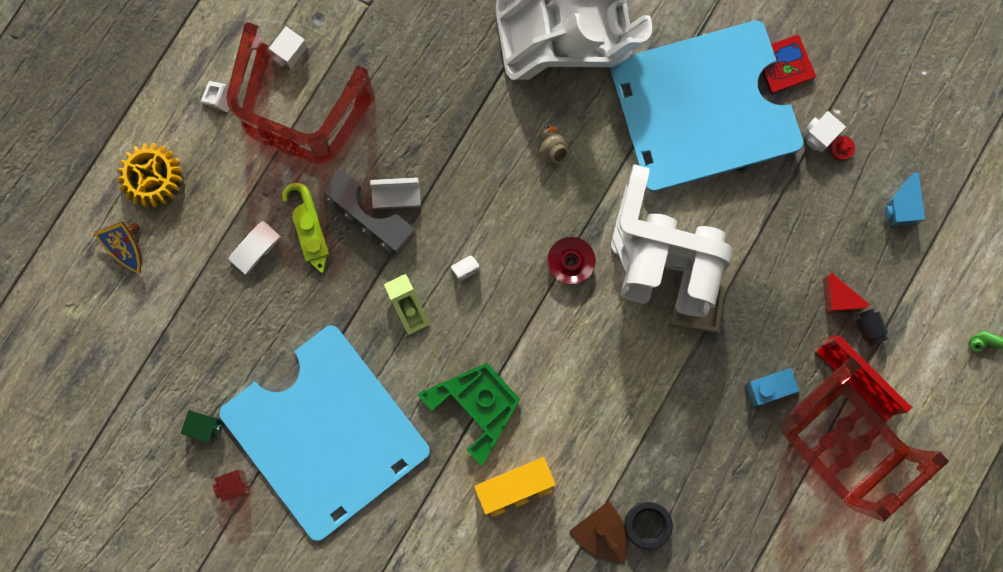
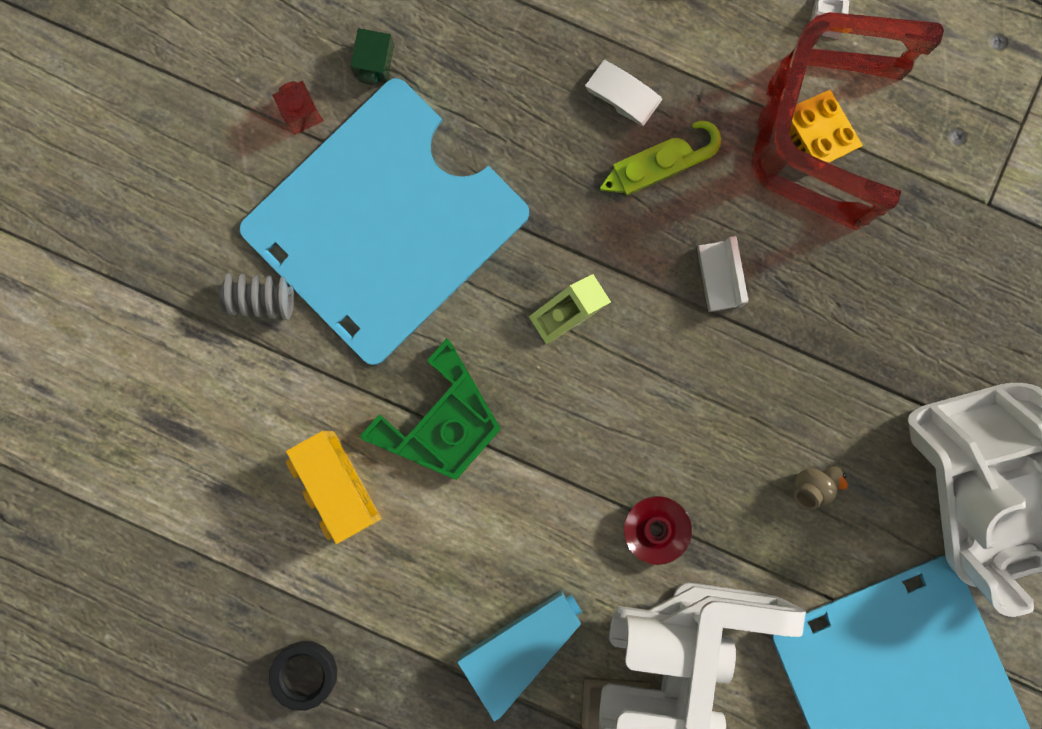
camera: 85 degrees right, 5 degrees up
white brick [269,27,308,69] -> none
dark grey arch [322,169,416,255] -> none
white slope [451,256,480,282] -> none
reddish brown shield [570,501,627,562] -> none
none -> light grey piece [219,273,294,320]
none -> medium azure slope [457,590,582,722]
none -> yellow hinge [781,90,863,172]

